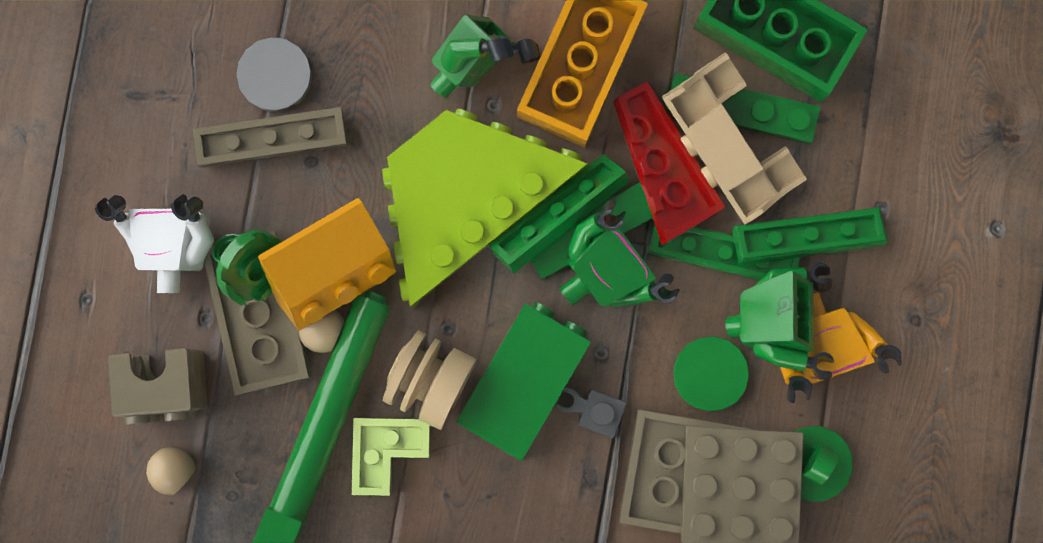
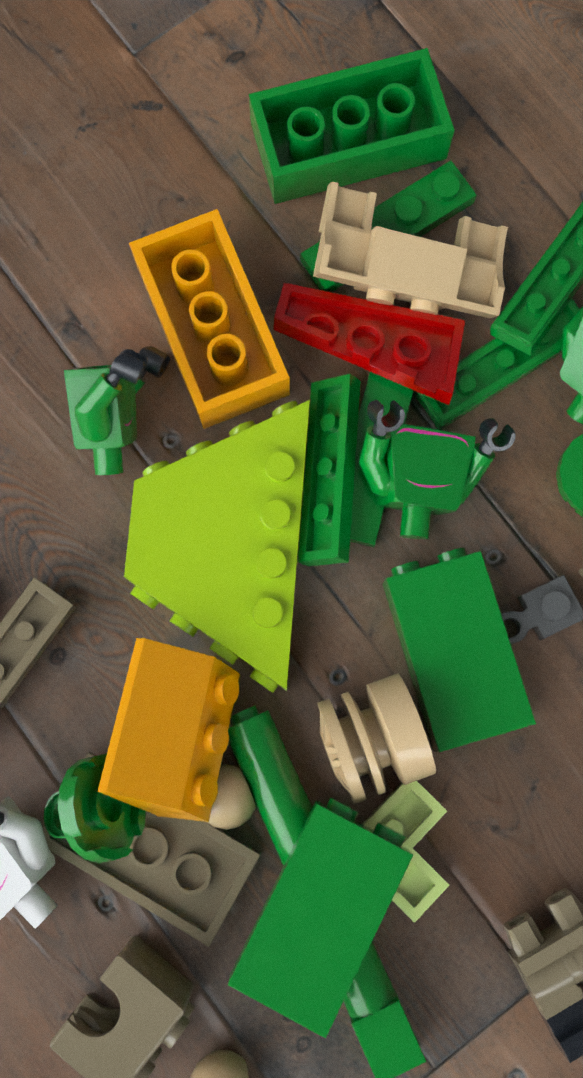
camera: 45 degrees left, 5 degrees down
none -> green brick [227,798,413,1039]

